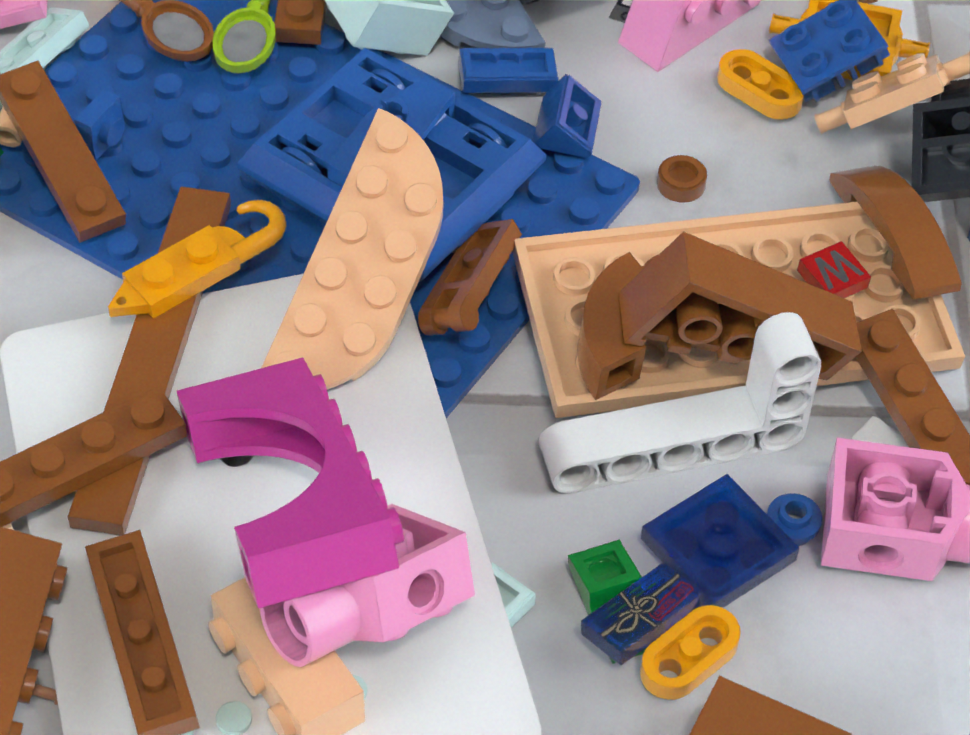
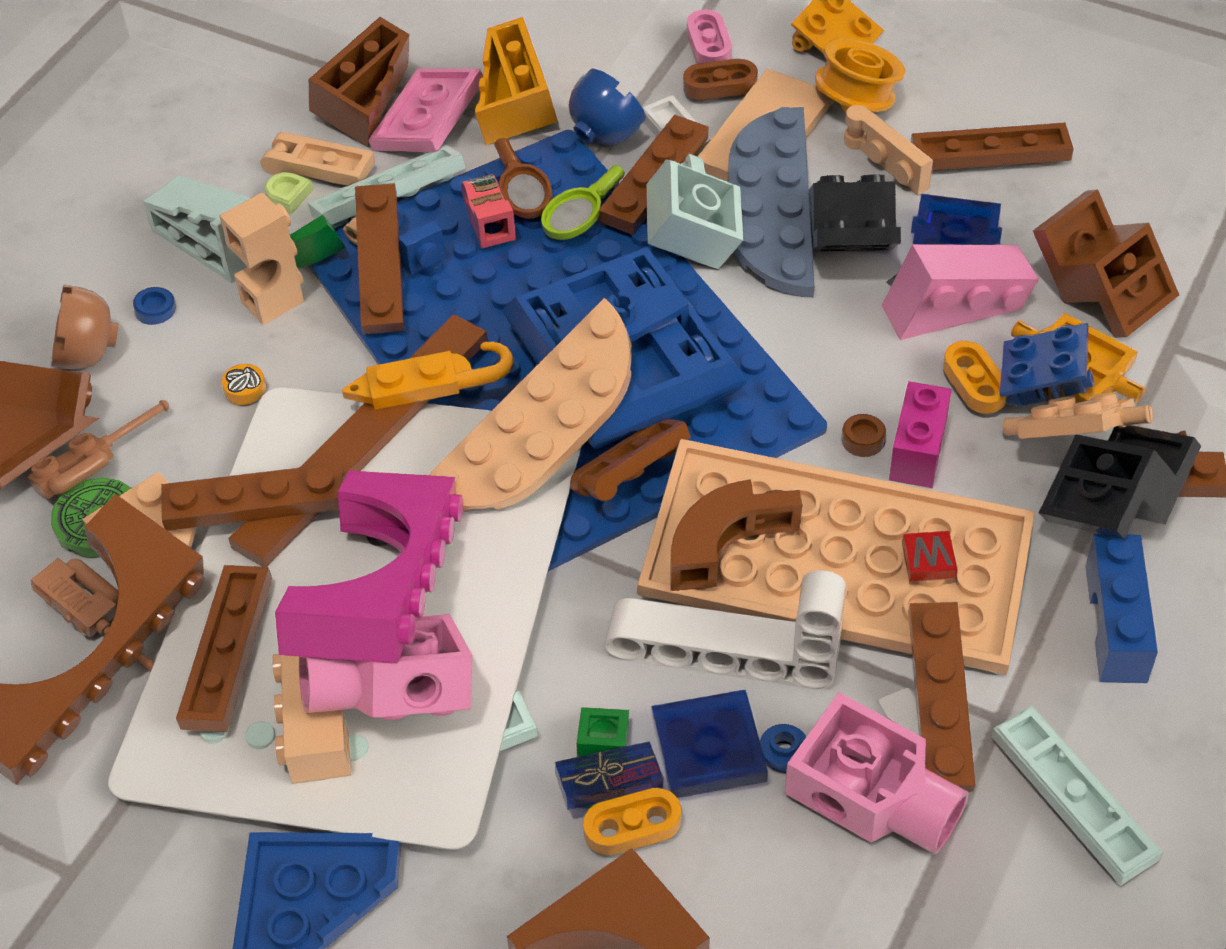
camera: 30 degrees right, 0 degrees up
blue plate [458,48,559,93] -> none
blue slope [533,74,601,158] -> none
dark orange wedge [619,231,862,380] -> none
dark orange slope [829,166,962,300] -> none
none -> coral leg [461,174,516,249]
none -> dark pink brick [889,381,952,488]

